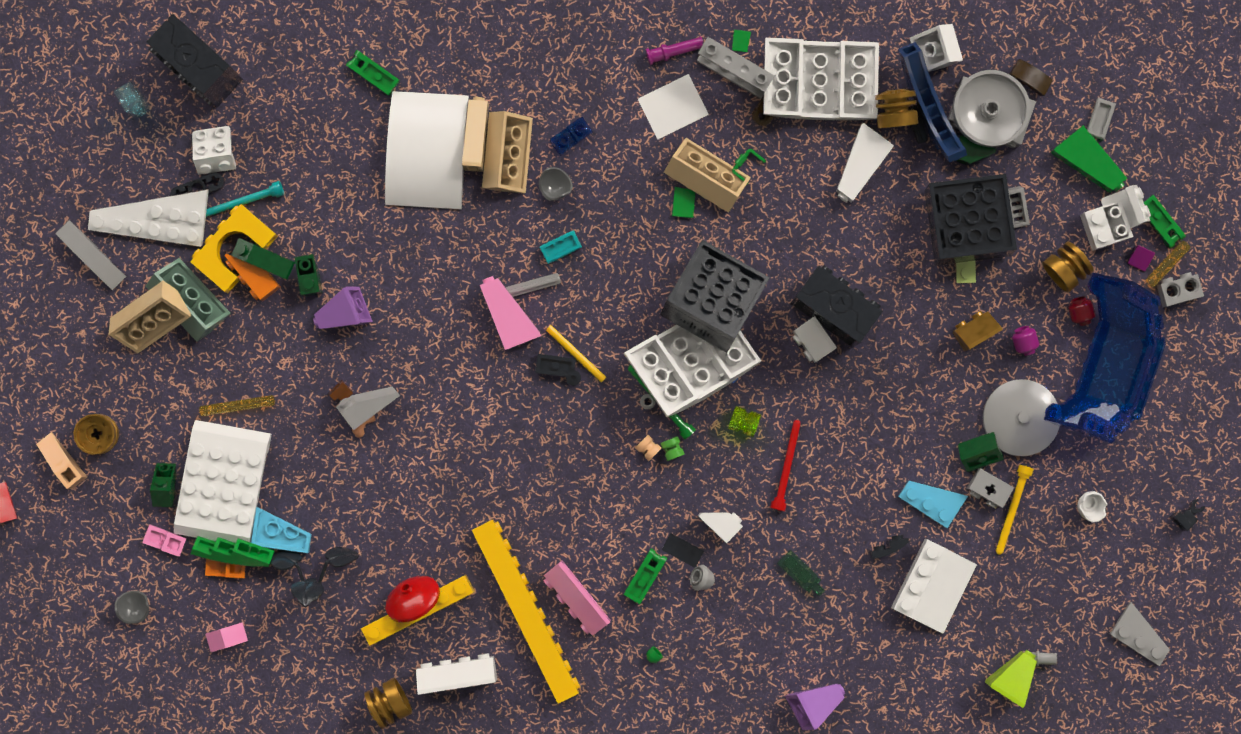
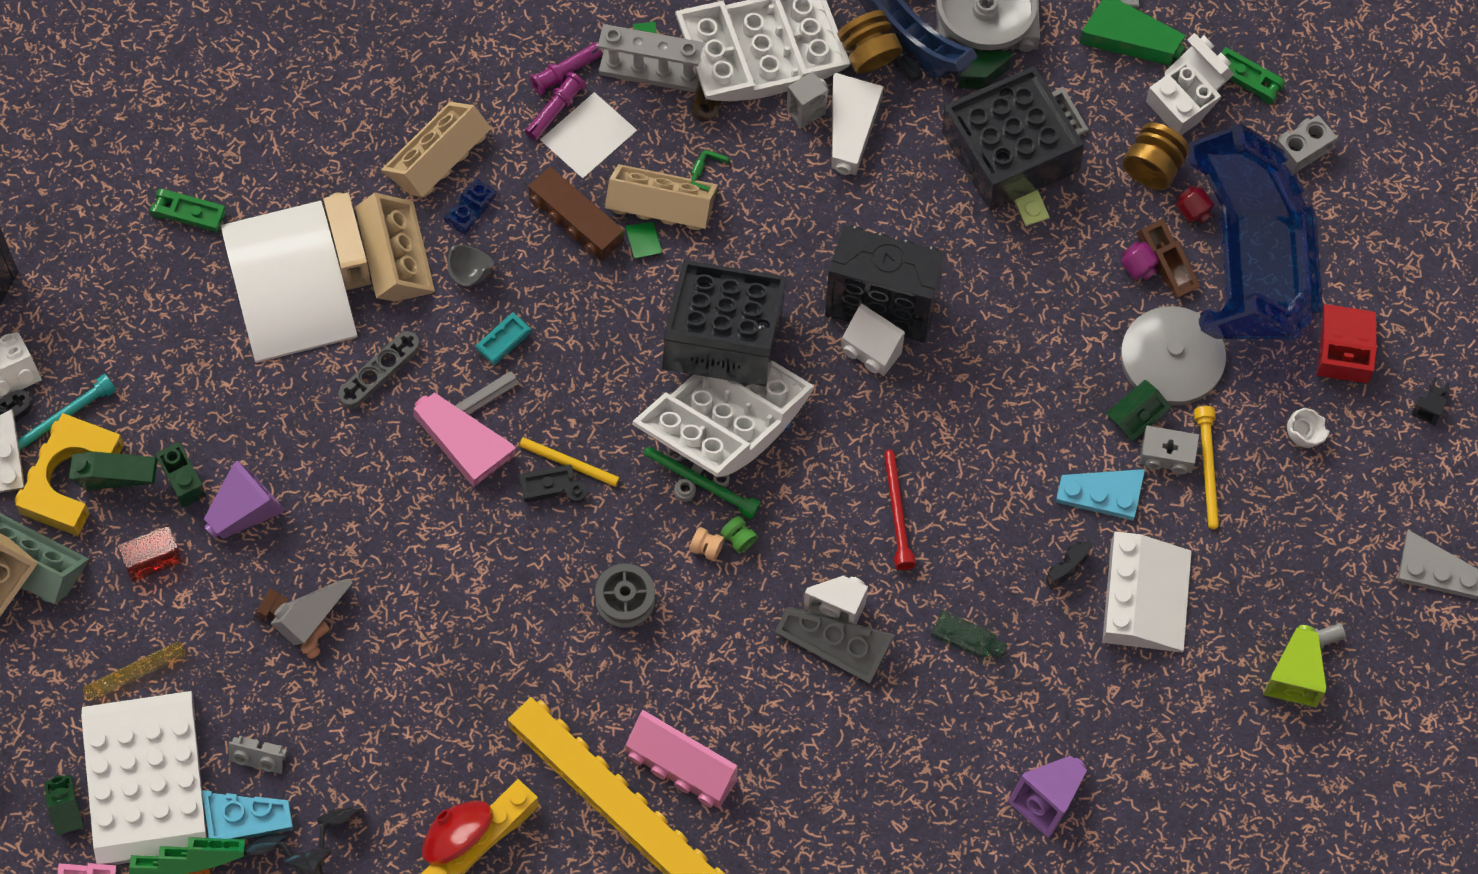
camera: 25 degrees left, 20 degrees down
orange slope [224,254,281,301] -> none
green plate [623,548,667,604] -> none
green hinge [646,646,663,663] -> none
black sticker [662,533,704,568] -> none
light grey cone [690,565,715,591] -> none
clear neon green wheel [728,406,761,437] -> none
pearl gold slope [953,311,1003,351] -> none
magenta slope [1127,245,1155,272] -> none
clear yellow axle [1145,241,1191,287] -> none
none -> clear red hinge [117,526,183,582]
none -> light grey hinge [229,736,288,774]
none -> dark grey beam [338,331,420,409]
none -> tan slope [381,102,492,197]
none -> magenta pin [524,72,586,141]
none -> reddish brown brick [528,166,624,261]
none -> dark grey wheel [595,564,655,628]
none -> dark grey wing [775,607,895,684]
none -> light grey brick [786,71,829,129]
none -> reddish brown slope [1136,218,1201,298]
none -> red slope [1316,304,1376,384]

